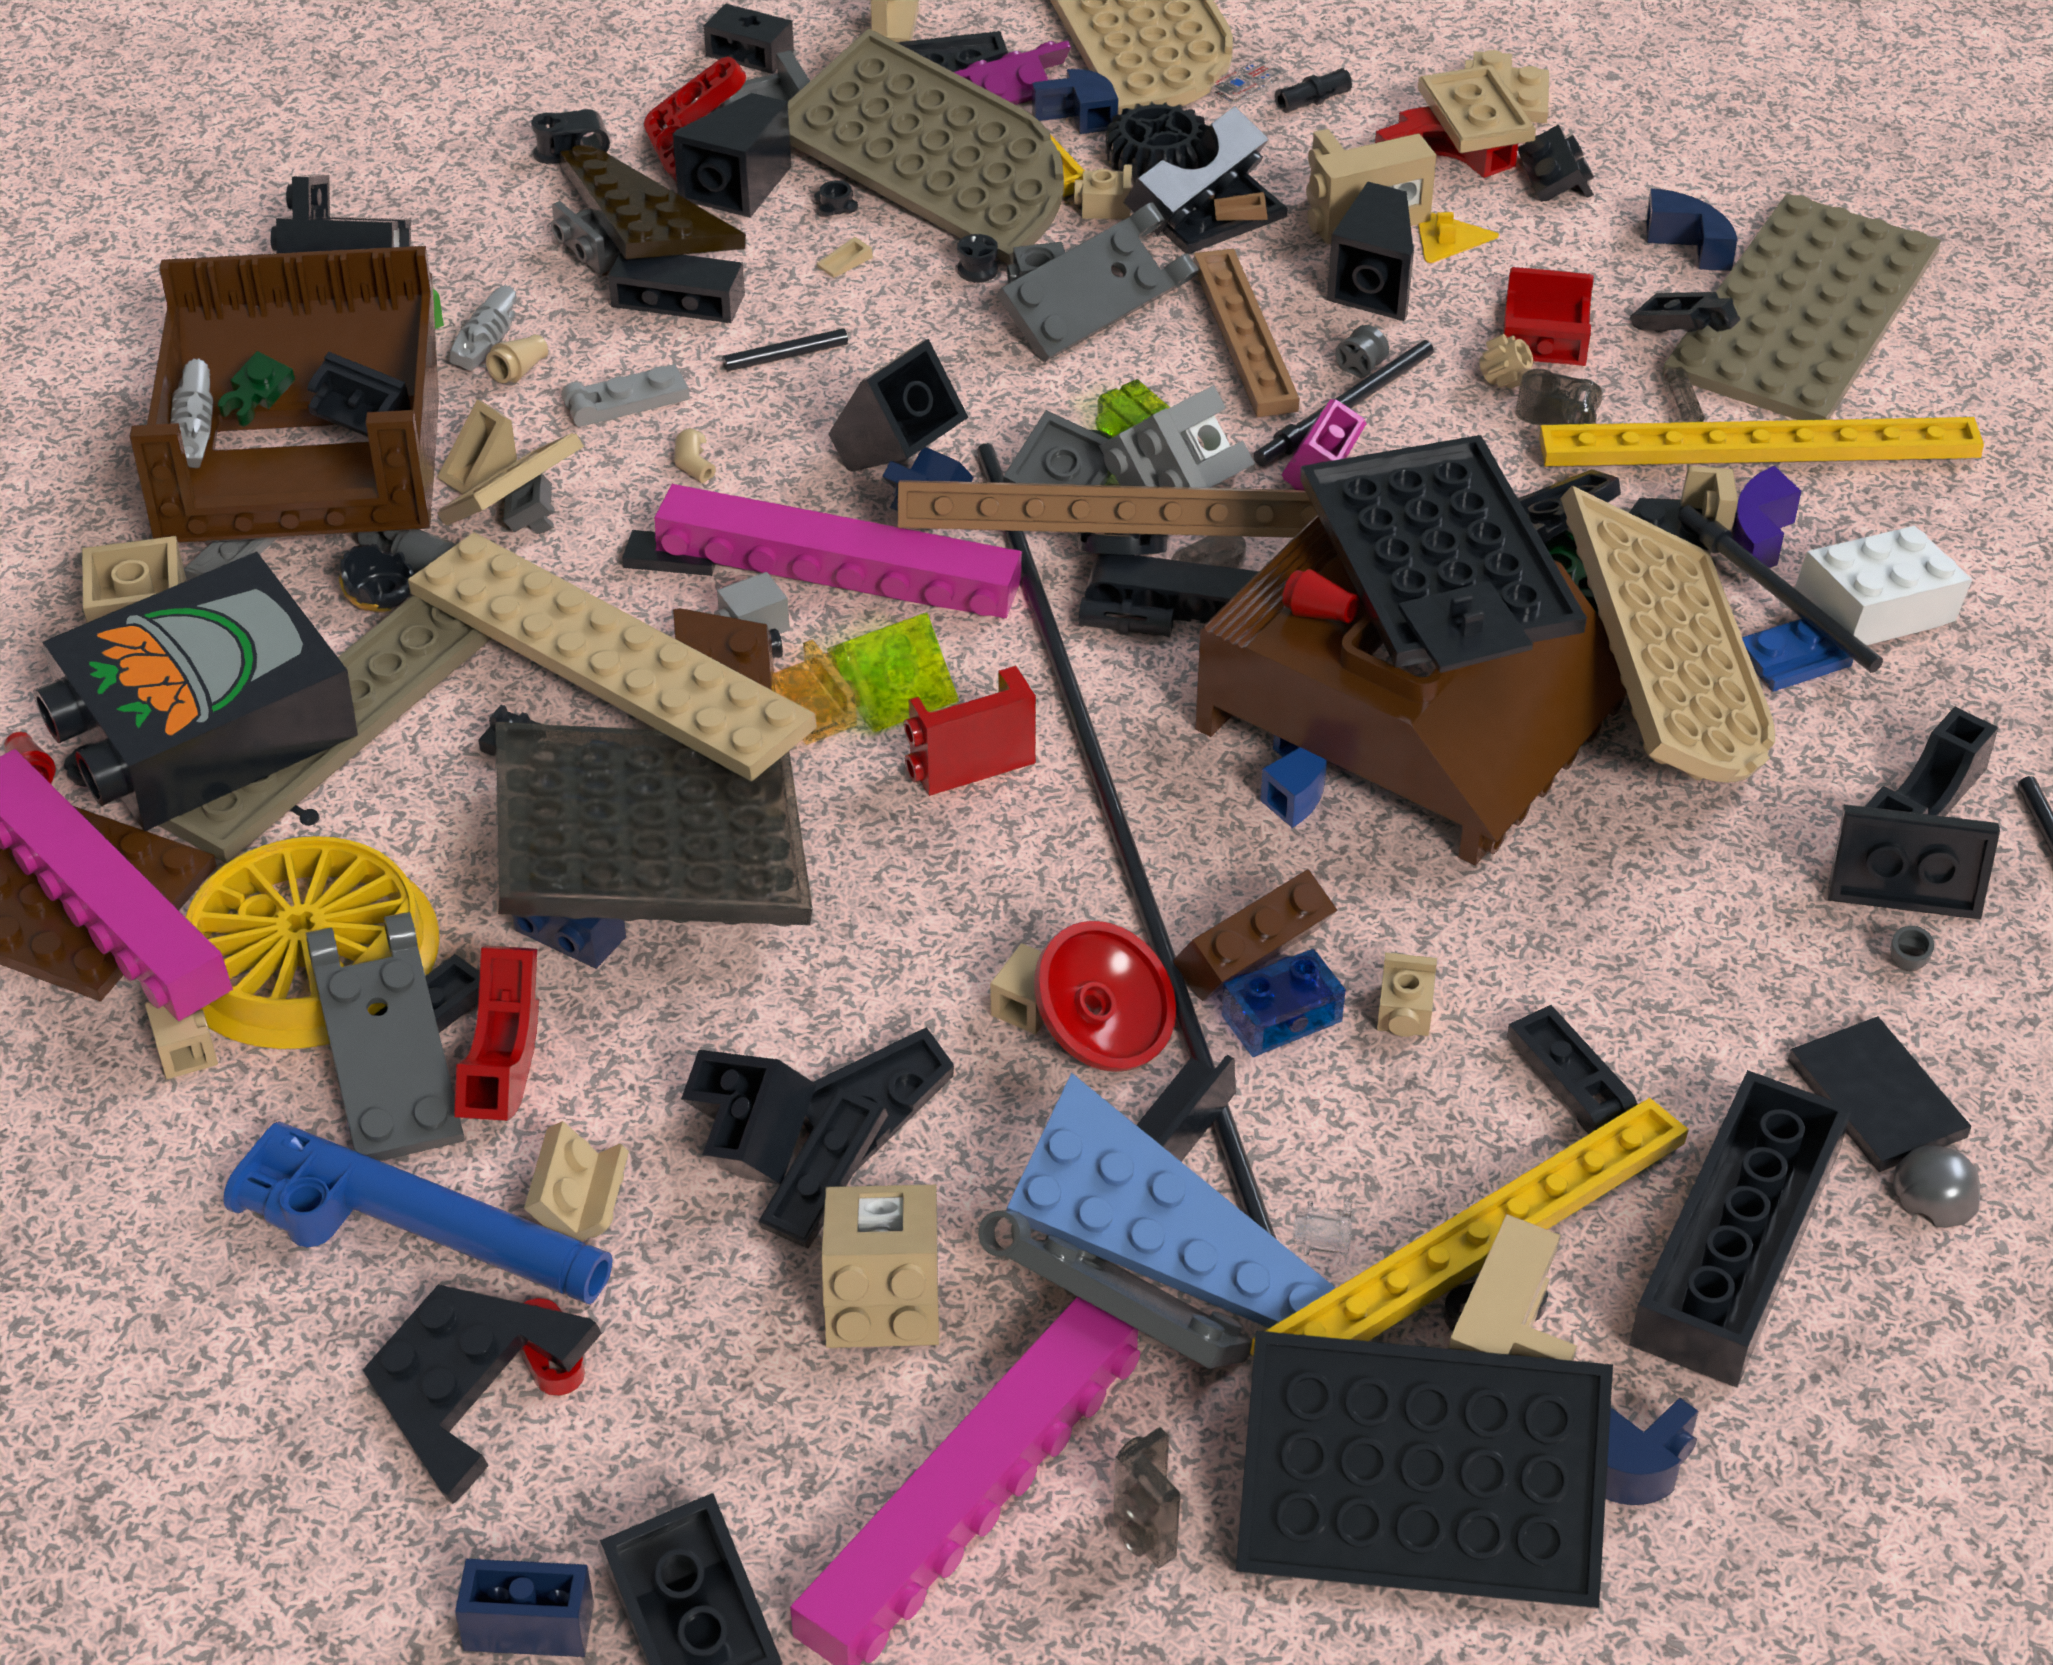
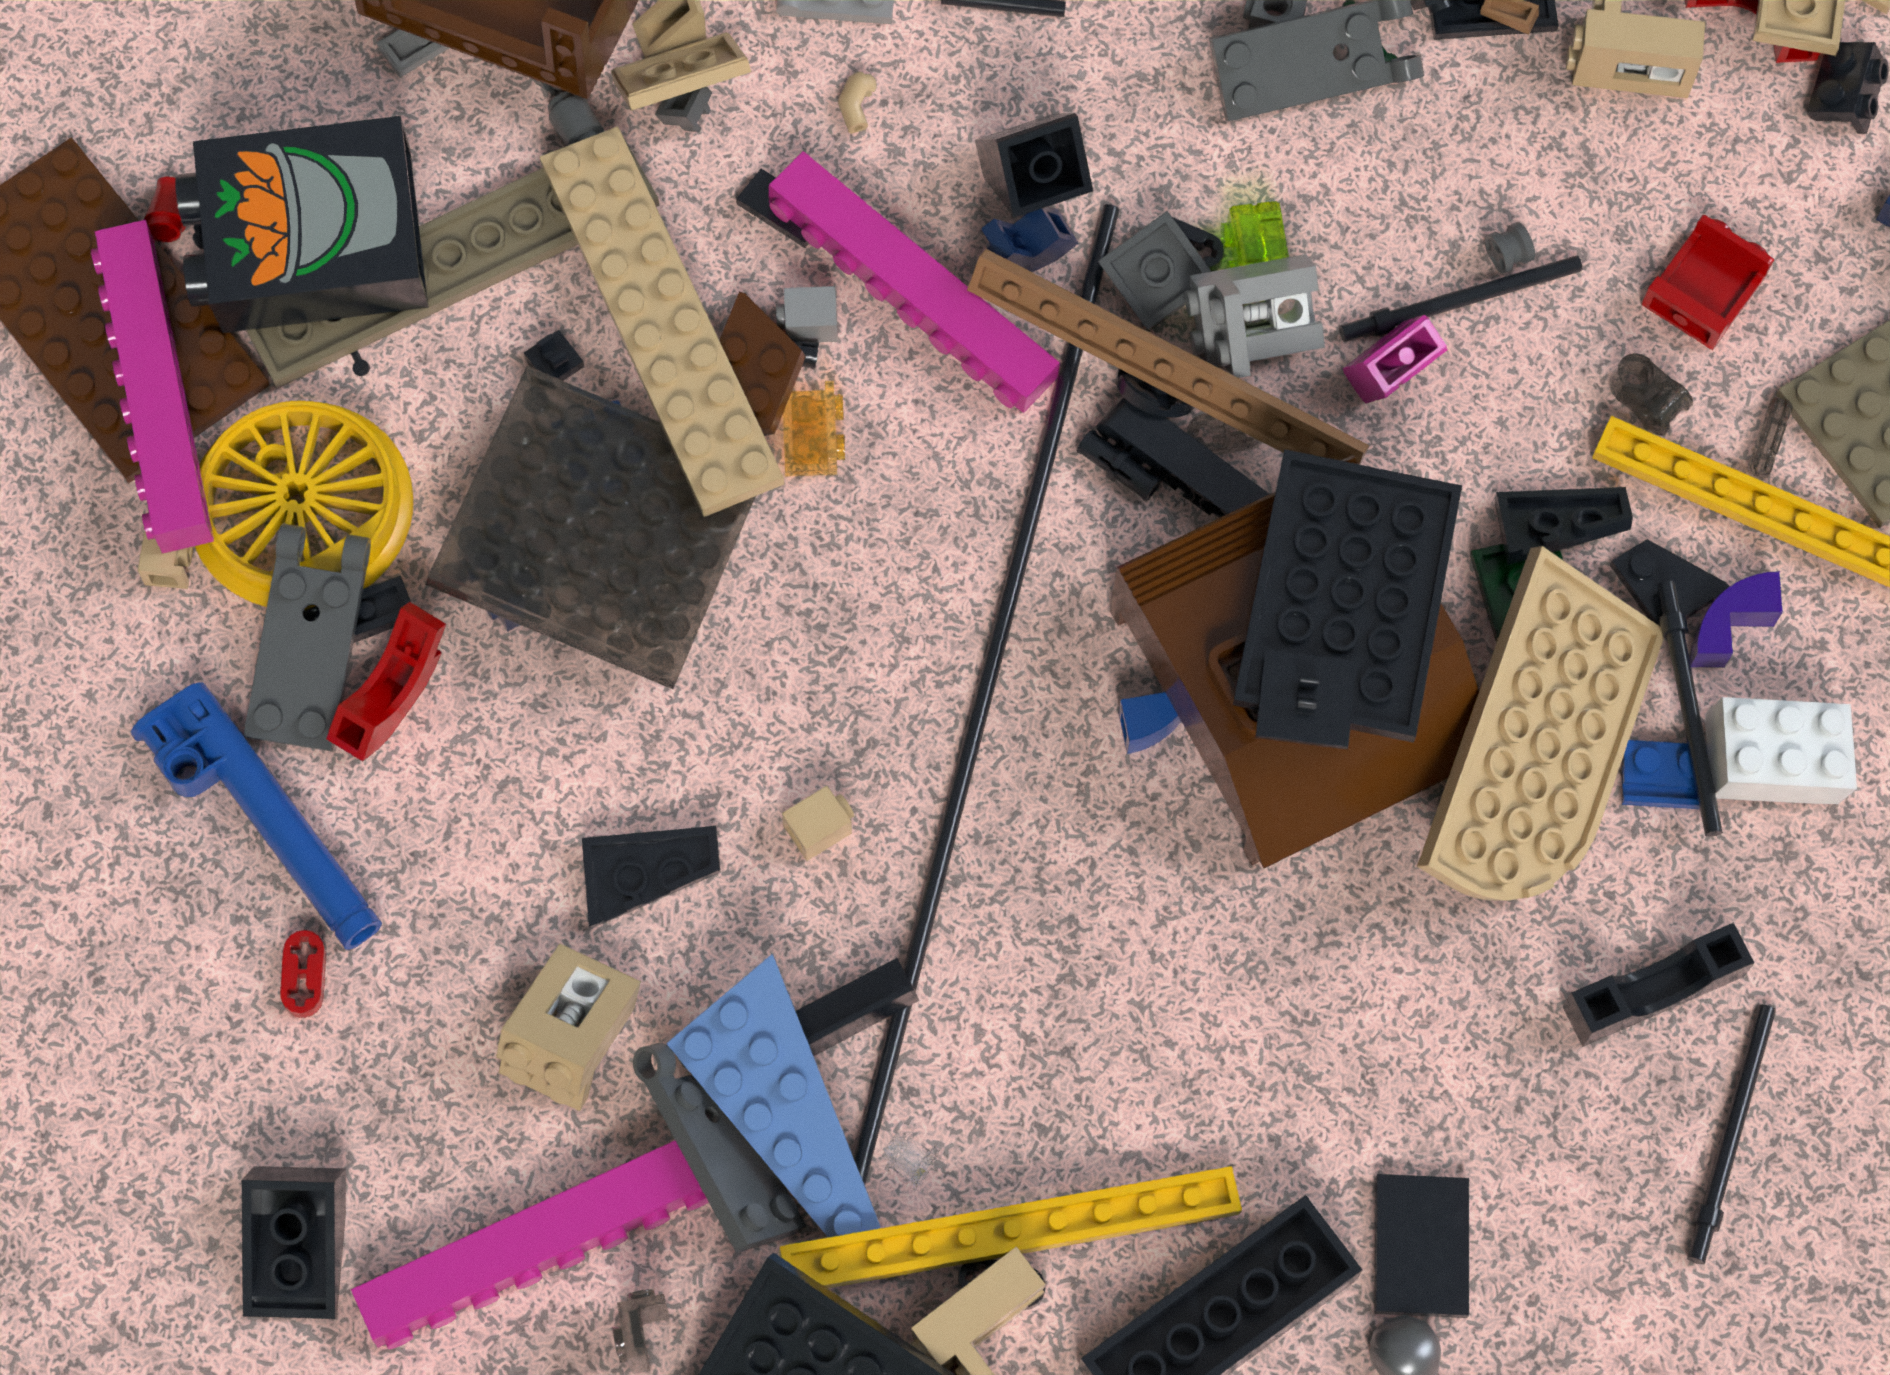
camera: 25 degrees right, 25 degrees up
tan brick [82,536,186,623] -> none
black hair [339,544,415,612] -> none
black wing [362,1284,602,1504] -> none
dark blue brick [455,1558,594,1657] -> none
tan bracket [524,1121,629,1241] -> none
black brick [681,1050,817,1185] -> none
black tile [758,1086,888,1249] -> none
clear neon green slope [826,612,959,732] -> none
red panel [904,665,1036,796] -> none
red dish [1034,921,1176,1072] -> none
reddish brown brick [1173,869,1338,1001] -> none
medium nougat plate [1194,248,1300,417] -> none
clear blue brick [1222,948,1346,1057] -> none
red cone [1283,569,1360,623] -> none
black slope [1327,182,1414,321] -> none
tan brick [1377,952,1437,1037] -> none
yellow piece [1418,212,1499,263] -> none
tan gear [1479,334,1533,389] -> none
black plate [1507,1005,1638,1135] -> none
black hinge [1630,292,1741,332] -> none
tan bracket [1681,466,1738,531] -> none
black tile [1828,804,2000,920] -> none
dark grey hinge [1890,925,1934,971] -> none

